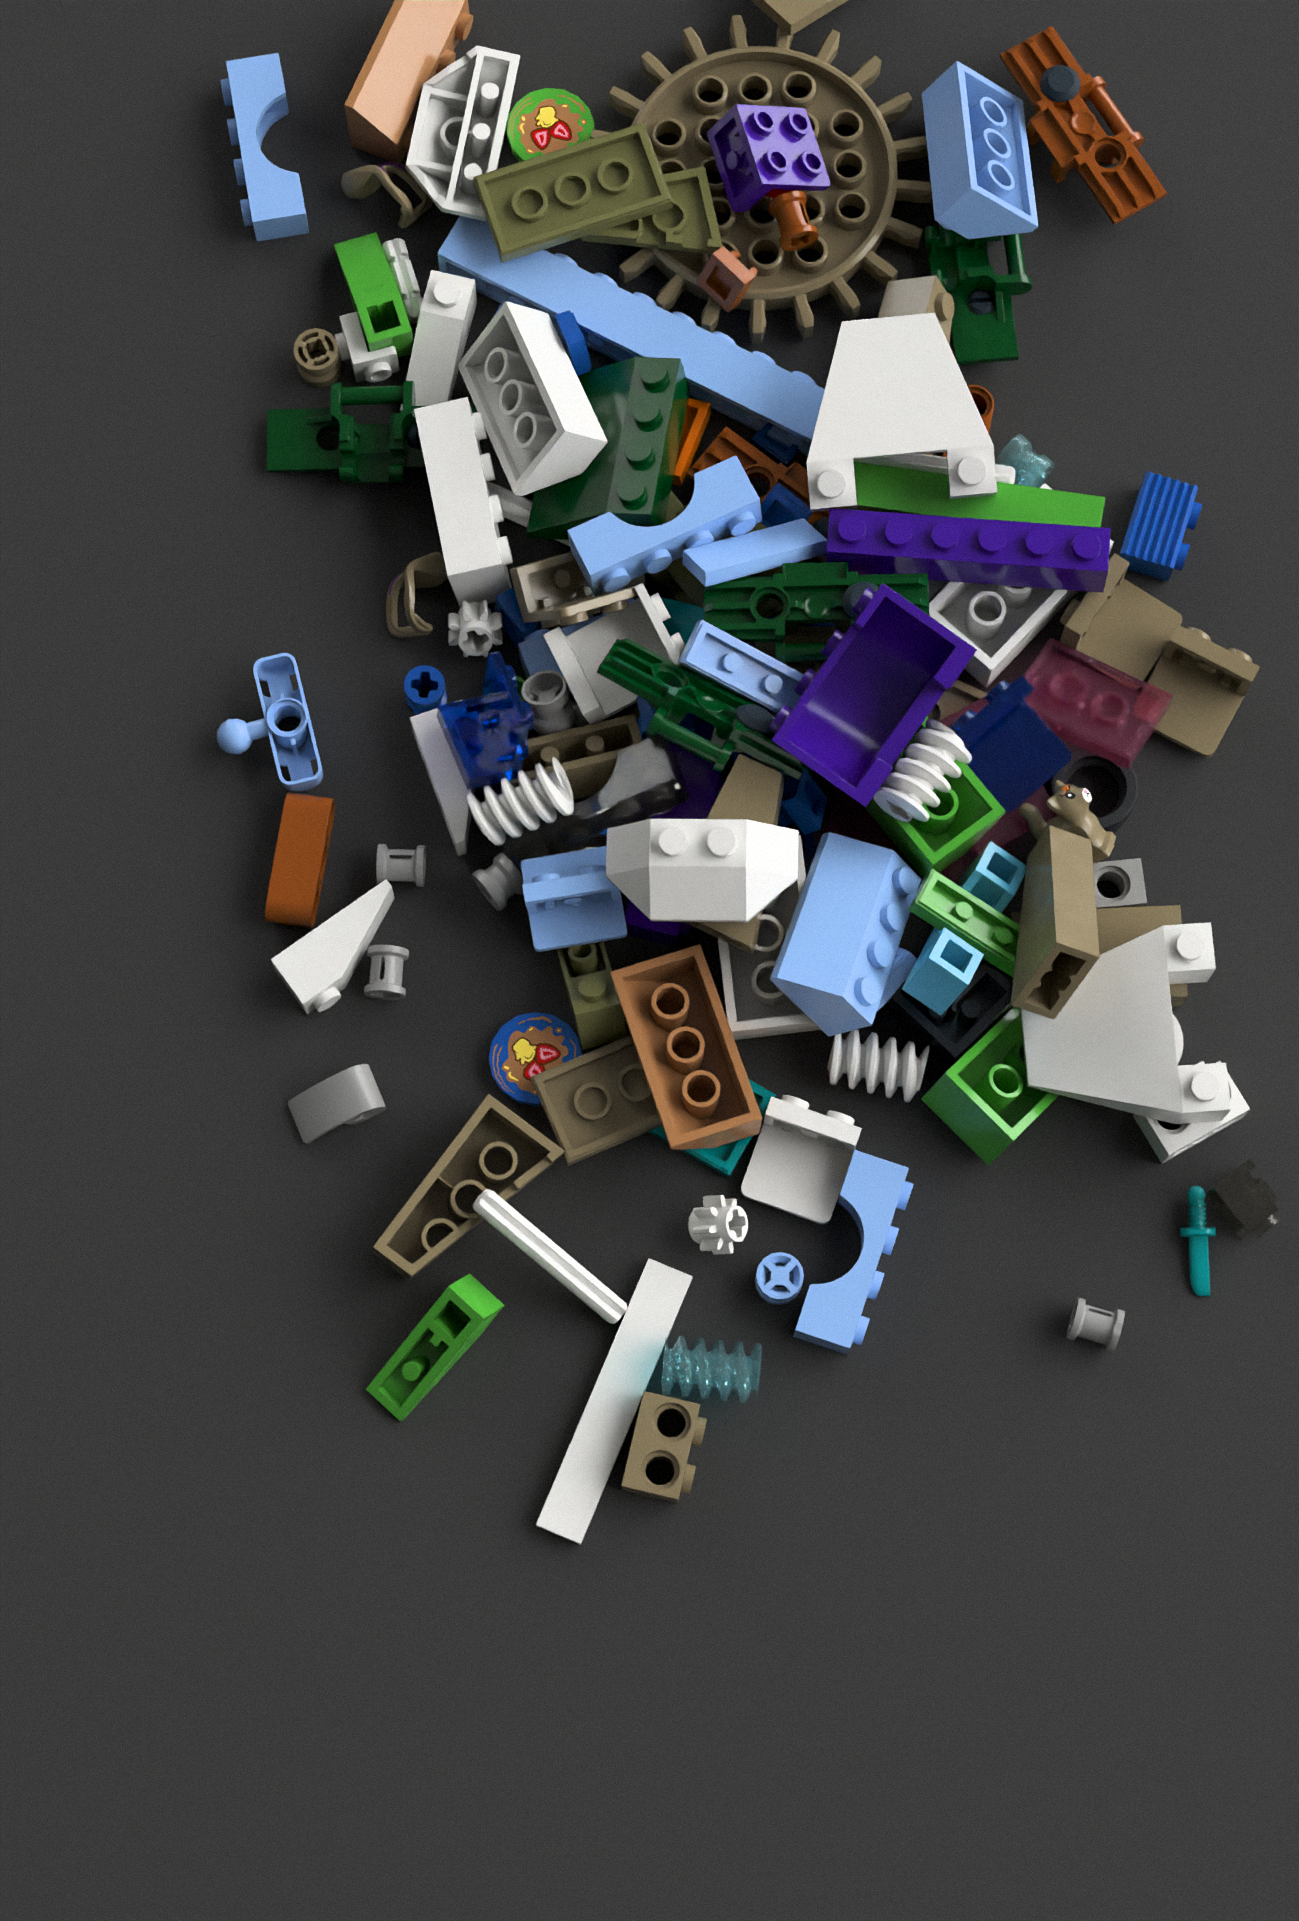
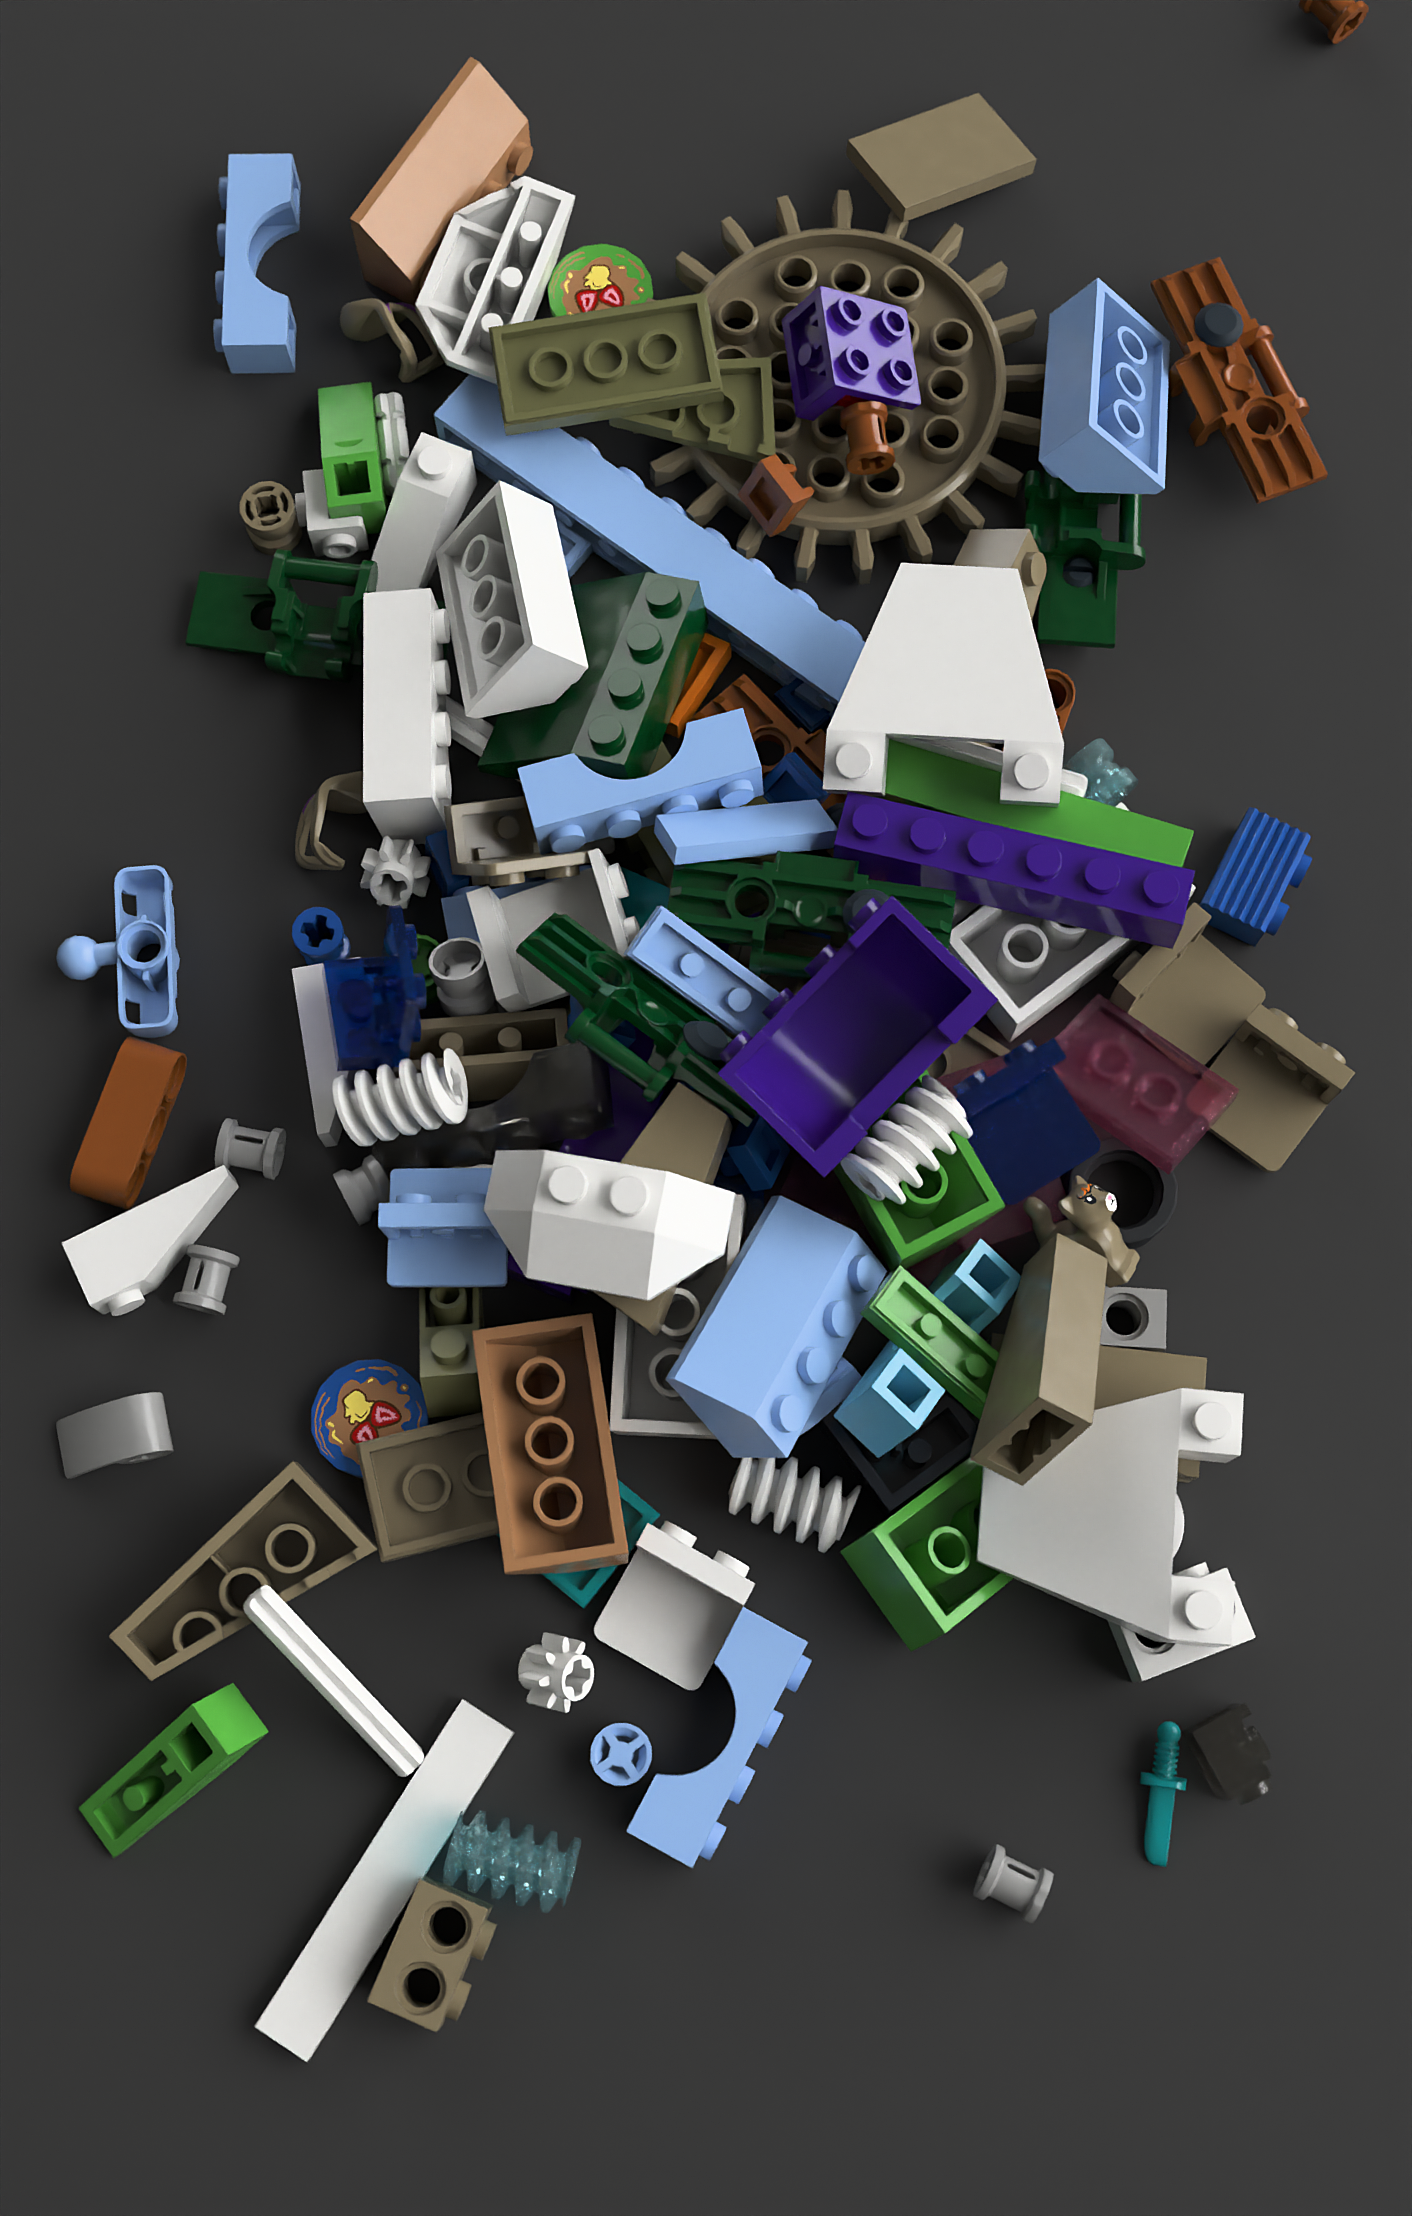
camera: 10 degrees right, 0 degrees up
blue tile [555,310,592,376] -> none

